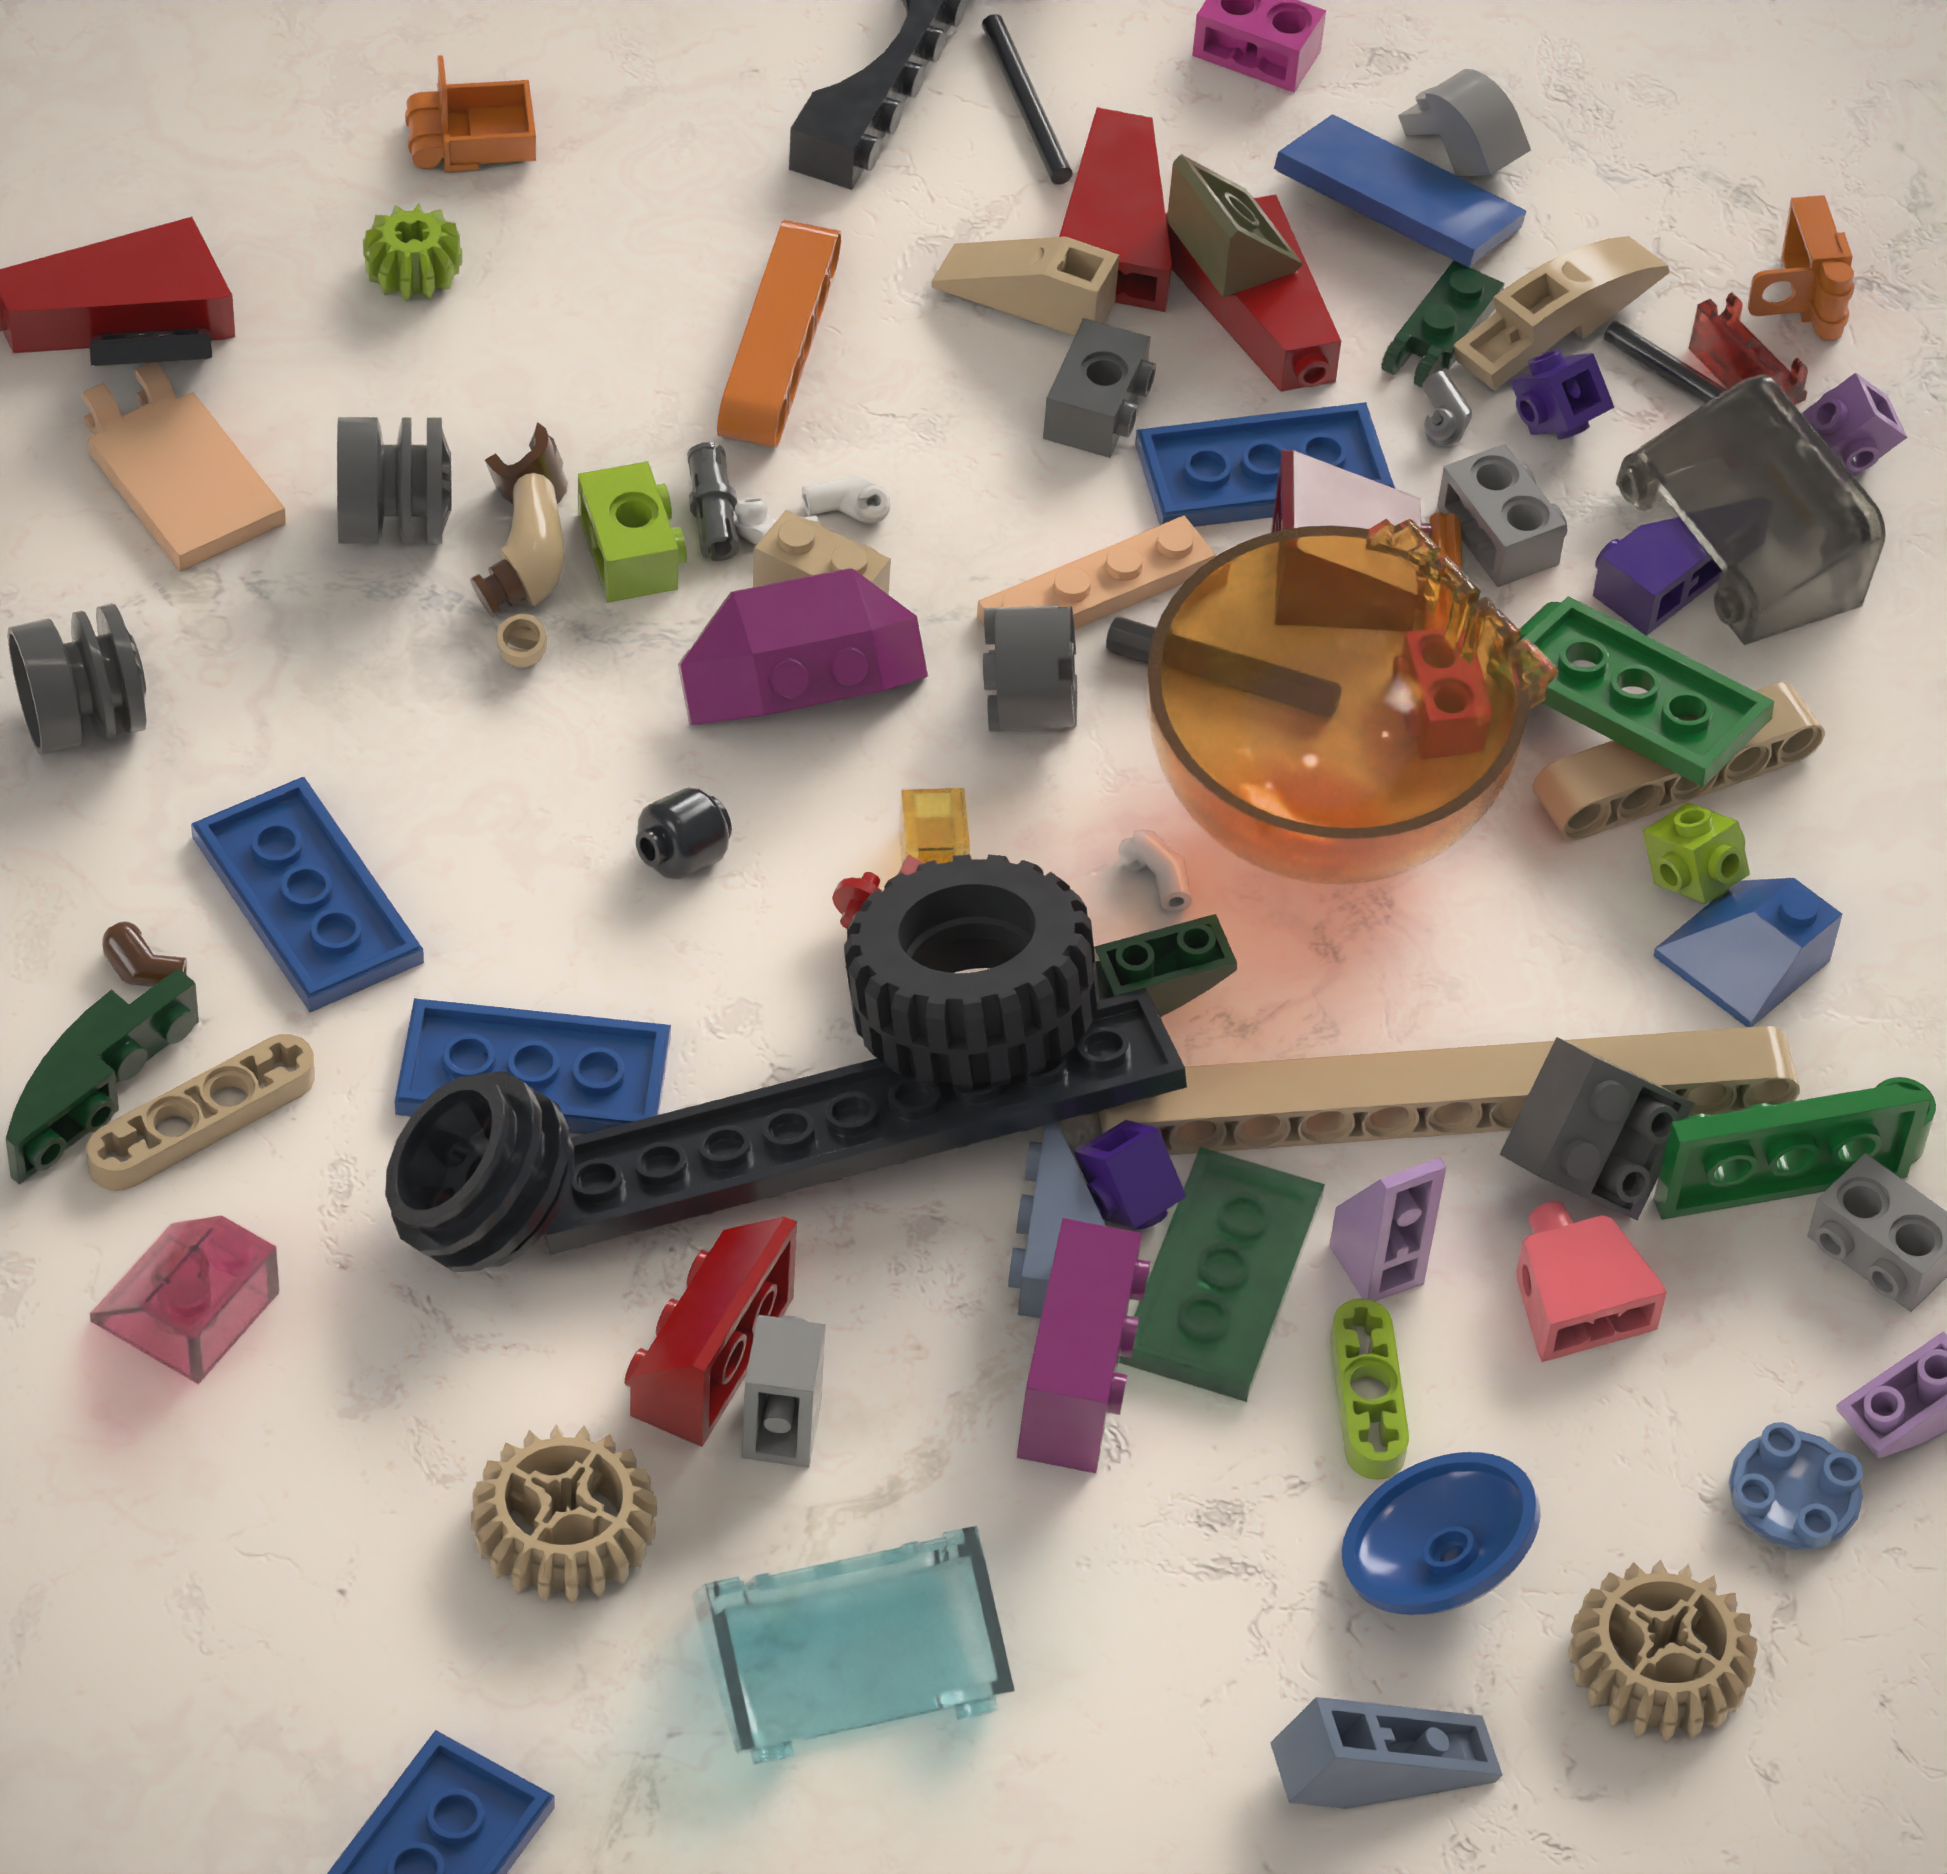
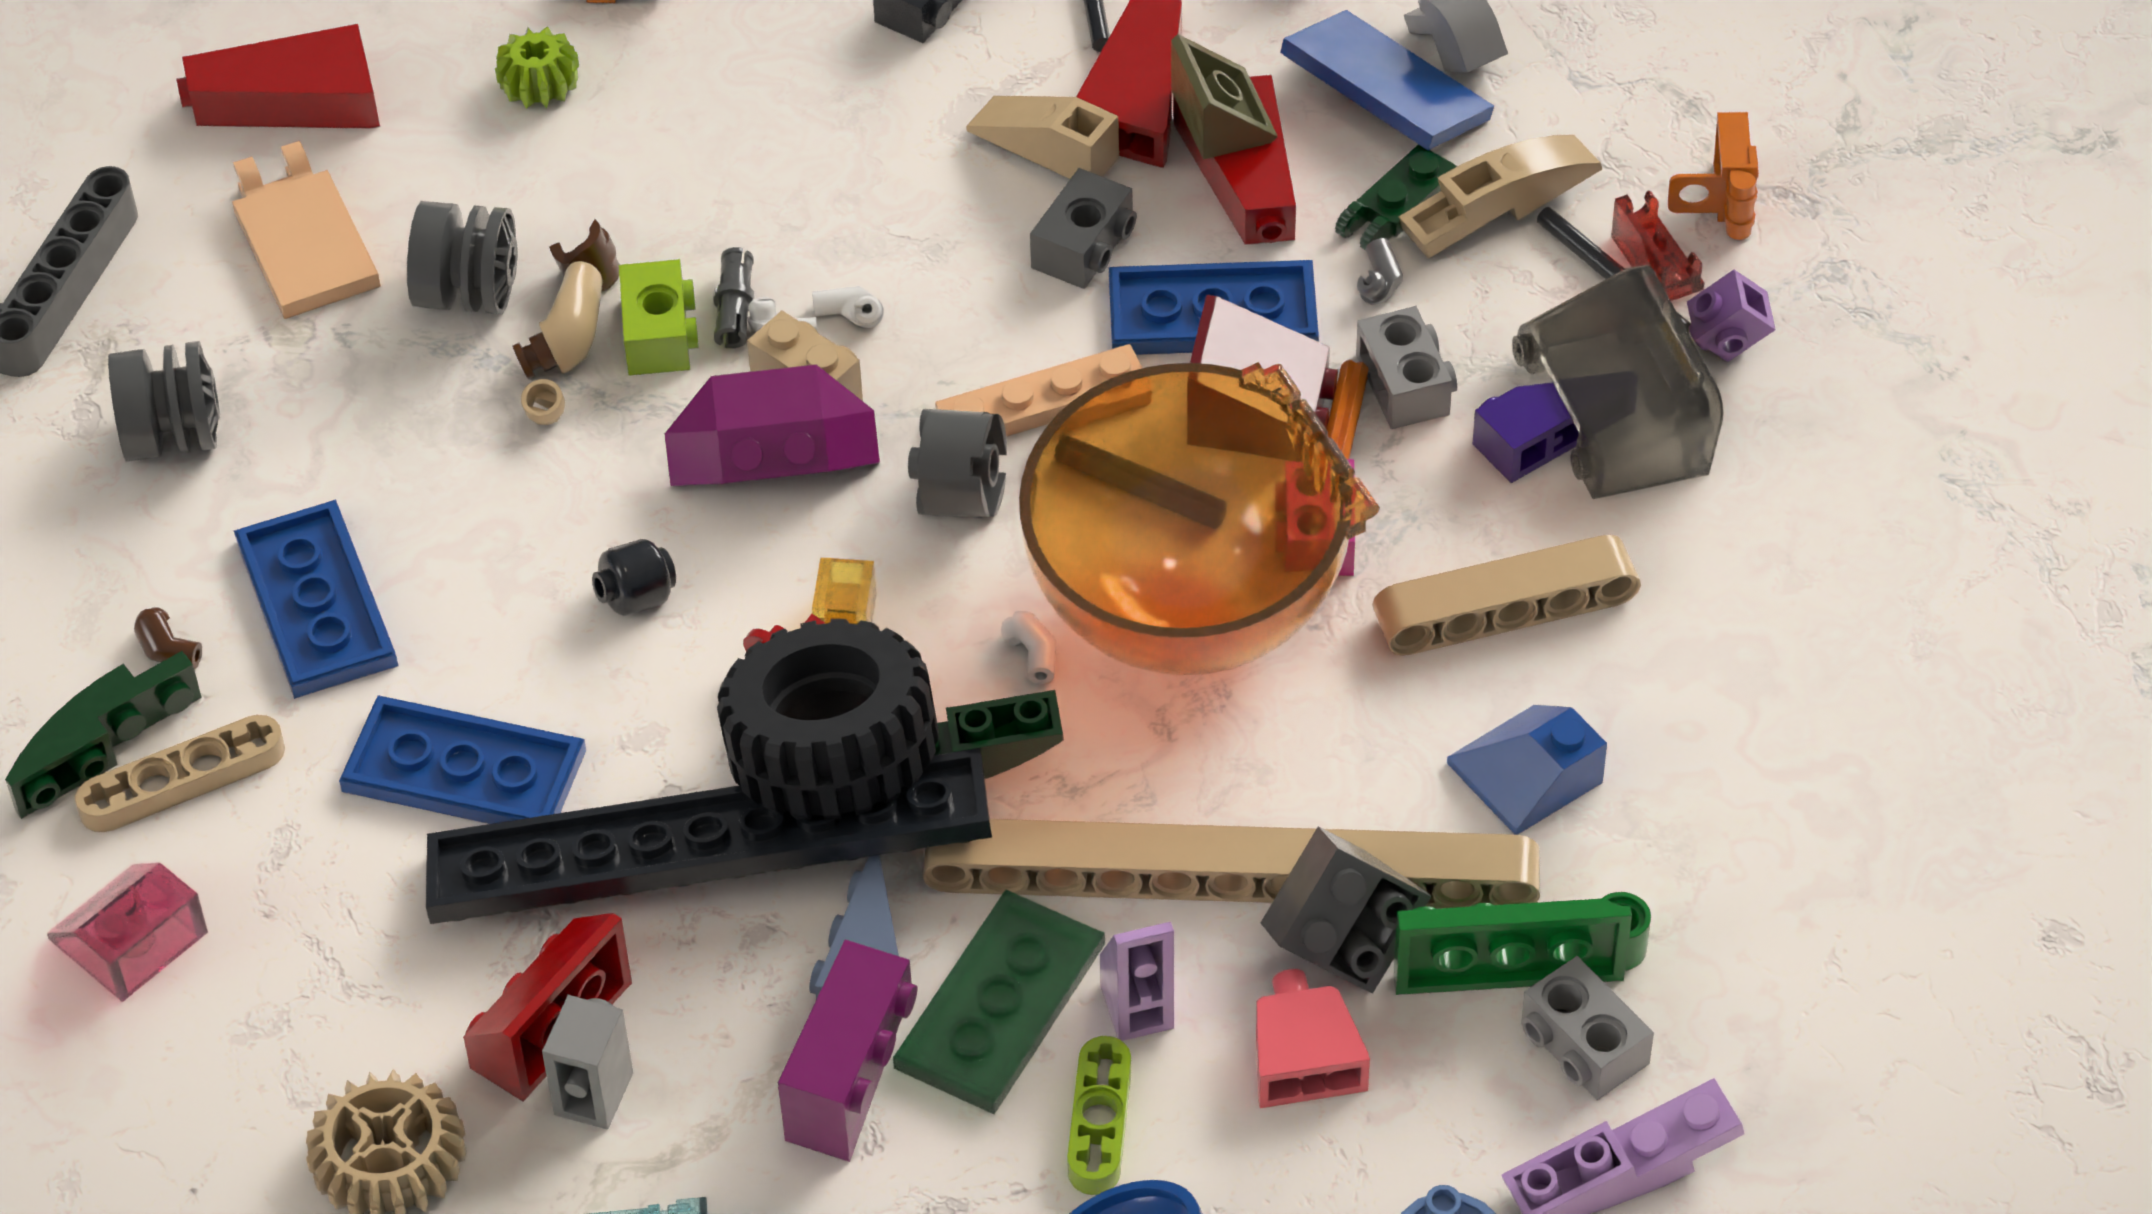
camera: 15 degrees right, 0 degrees up
black tile [89,328,212,366] -> none
black wheel [385,1071,574,1272] -> none
orange beam [717,220,842,448] -> none
dark purple brick [1073,1120,1187,1230] -> none
green hinge [1497,596,1774,787] -> none
dark purple brick [1510,349,1615,440] -> none
lime brick [1642,802,1750,904] -> none

